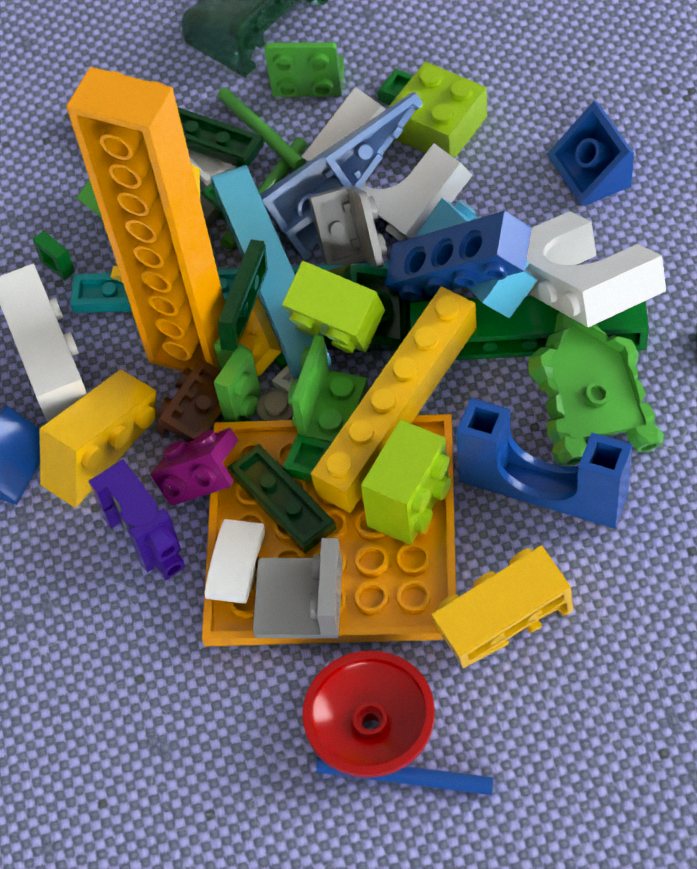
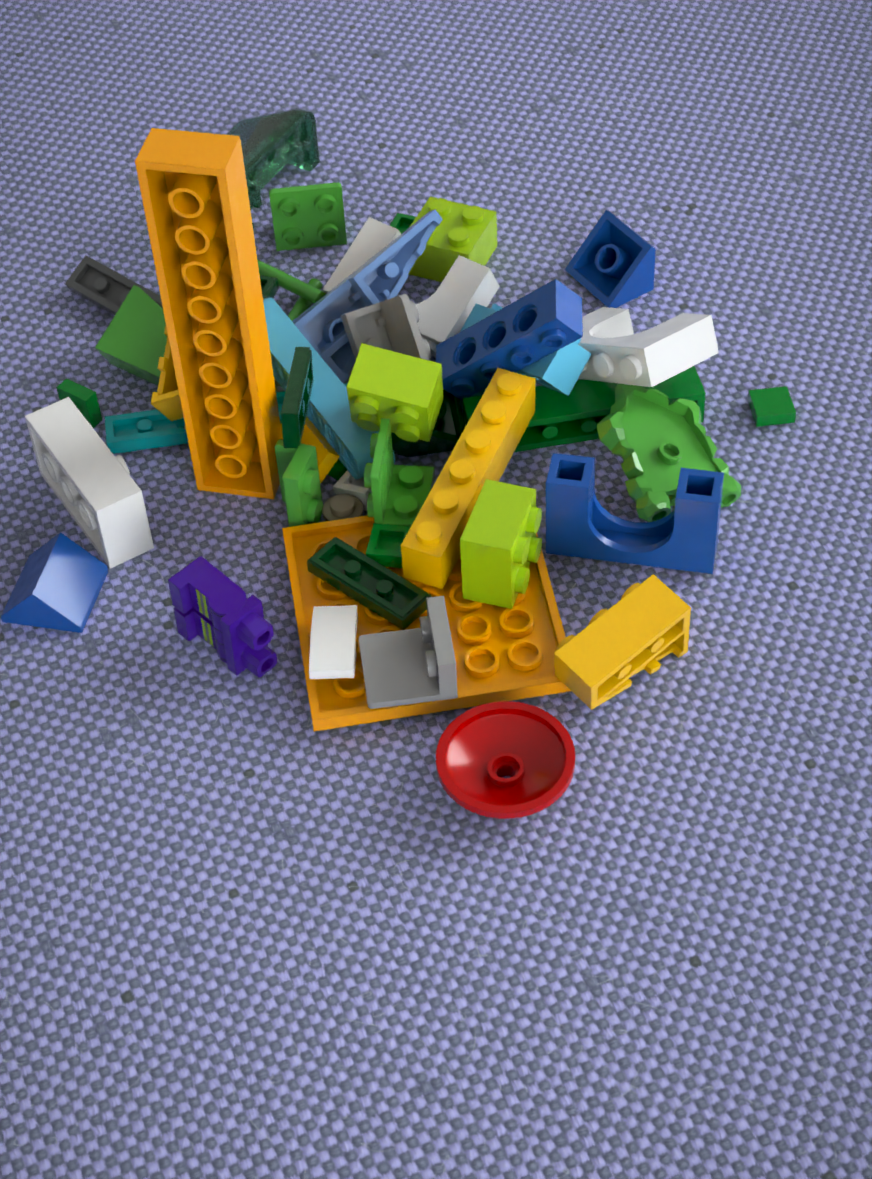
camera: 15 degrees left, 10 degrees down
yellow wedge [39,369,157,508] -> none
magenta bracket [150,428,239,505] -> none
reddish brown bracket [155,359,222,442] -> none
blue bar [316,757,494,795] -> none

